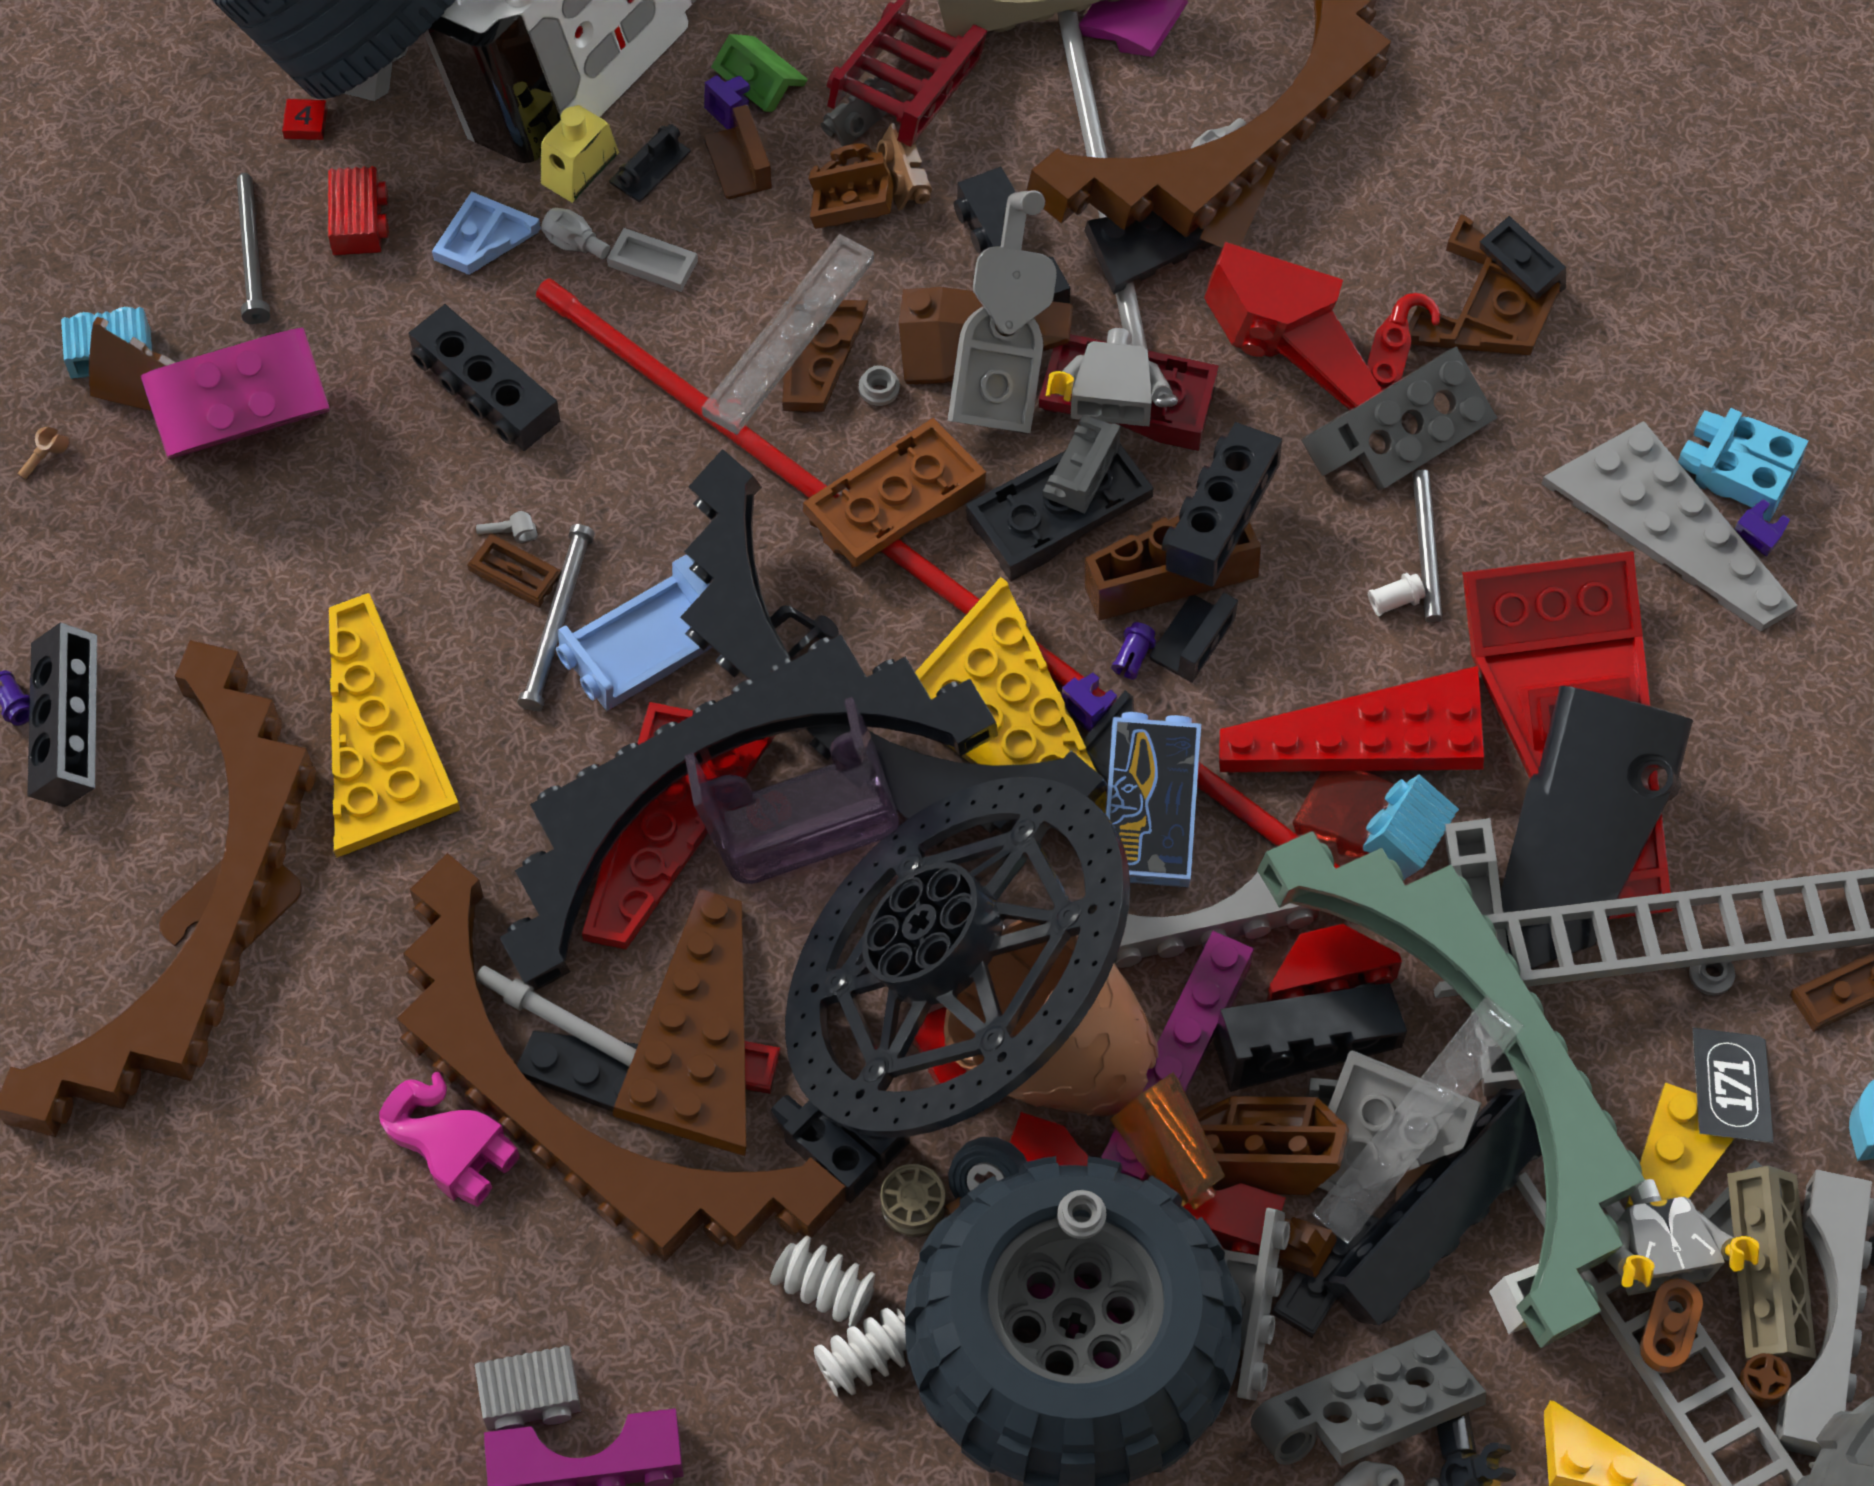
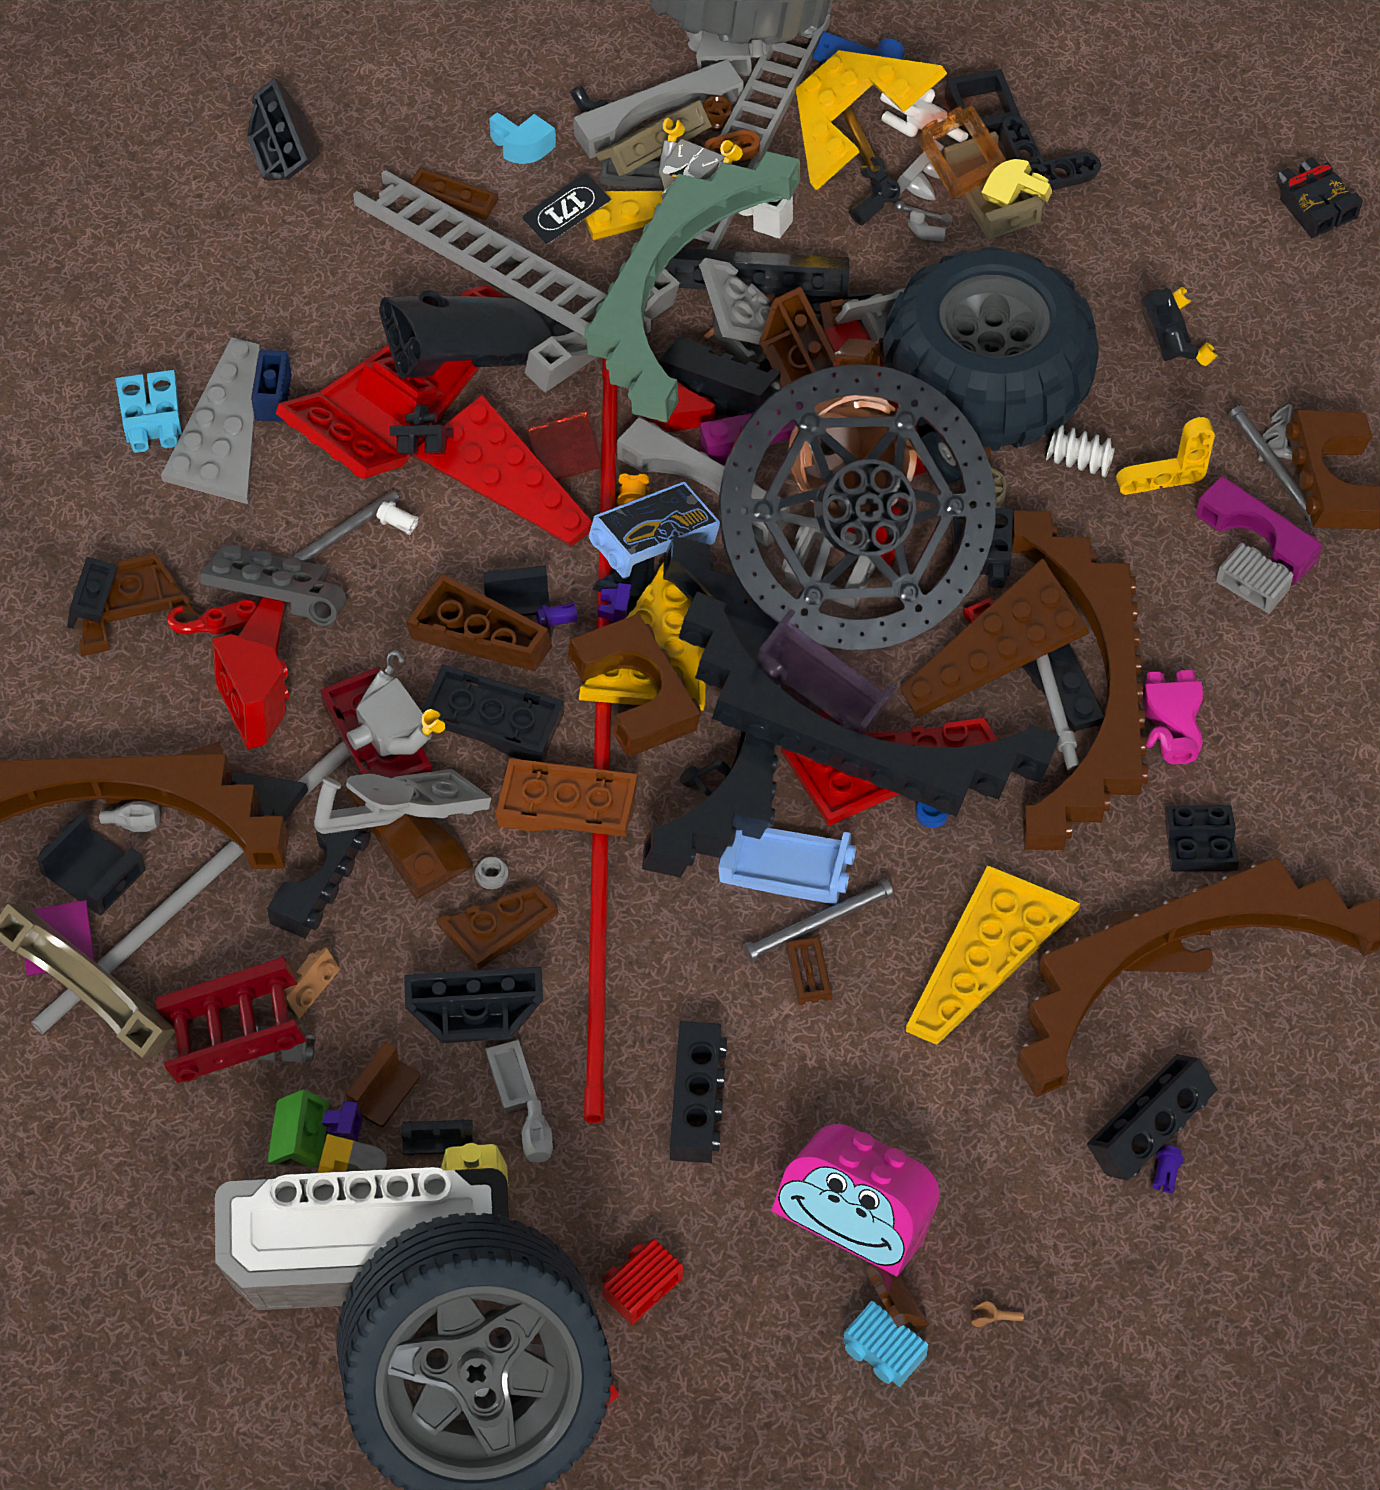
camera: 130 degrees left, 5 degrees down
dark grey bar [237,173,270,324] -> none
light blue wing [432,191,541,275] -> none
light grey hand [476,511,538,543] -> none
clear plate [702,234,874,435] -> none
white piece [770,1236,875,1328] -> none
reddish brown slope [808,144,894,229] -> none
dark grey hinge [1043,416,1120,514] -> none
light grey plate [1057,1190,1106,1239] -> none
black brick [1162,422,1282,587] -> none
dark grey hinge [1250,1330,1486,1467] -> none
clear plate [1311,996,1525,1244] -> none
medium azure brick [1363,774,1459,880] -> none
dark purple tile [1734,499,1790,557] -> none
none -> black panel [37,813,146,916]
none -> dark blue brick [251,350,292,422]
none -> leg [317,1134,387,1173]
none -> black hips [390,404,453,455]
none -> black wedge [404,966,543,1043]
none -> reddish brown arch [567,614,701,757]
none -> light orange brick [617,473,650,506]
none -> yellow beam [1116,417,1215,495]
none -> black slope [1165,805,1239,872]

